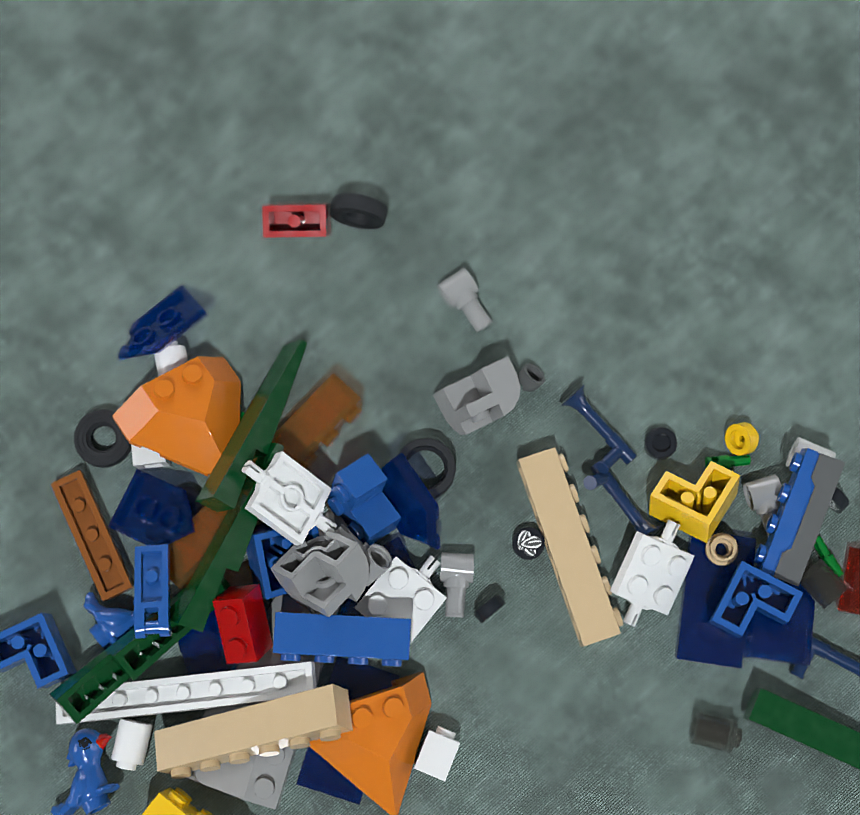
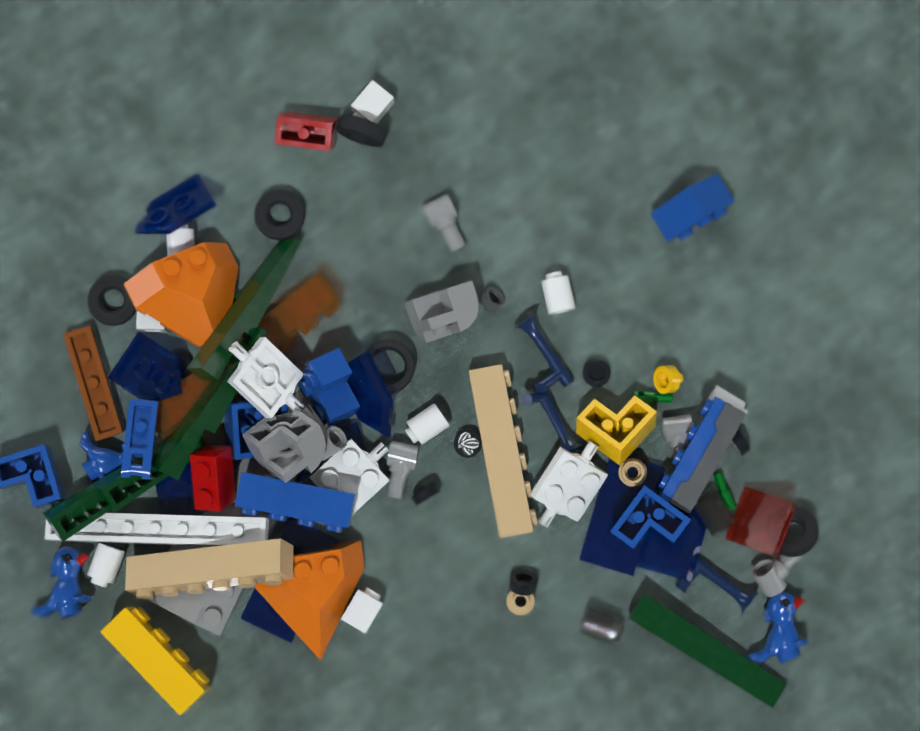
camera: 10 degrees right, 5 degrees up
none -> black tyre [254,189,305,240]
none -> white brick [351,80,395,124]
none -> white brick [405,403,450,445]
none -> tan plate [506,591,535,615]
none -> black tile [509,570,538,596]
none -> white brick [541,271,576,315]
none -> blue brick [650,173,735,242]

